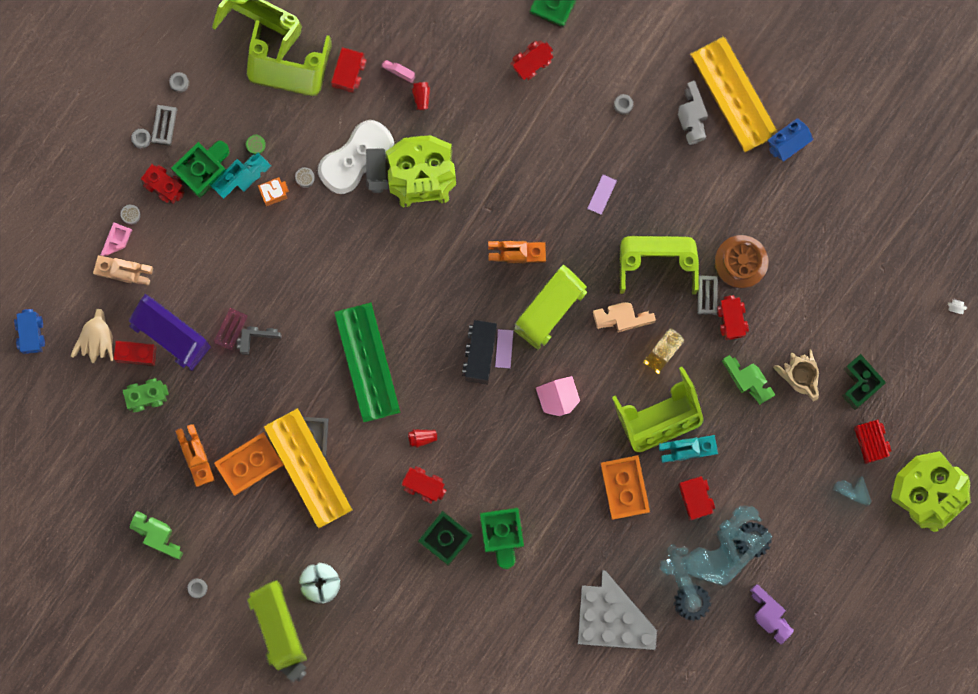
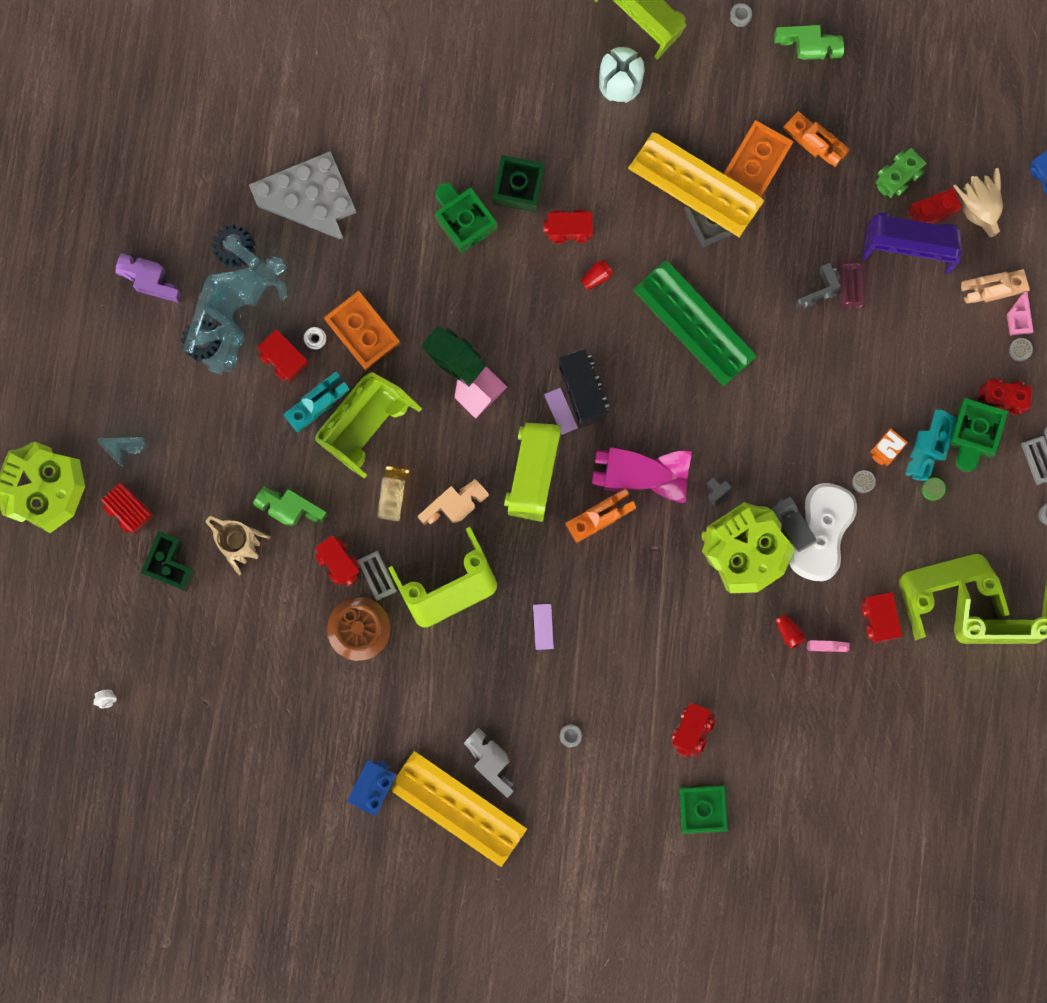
camera: 155 degrees right, 0 degrees up
none -> white plate [304,327,326,350]
none -> dark green brick [421,325,486,387]
none -> dark pink hips [592,447,692,503]
none -> dark grey tile [706,478,732,508]

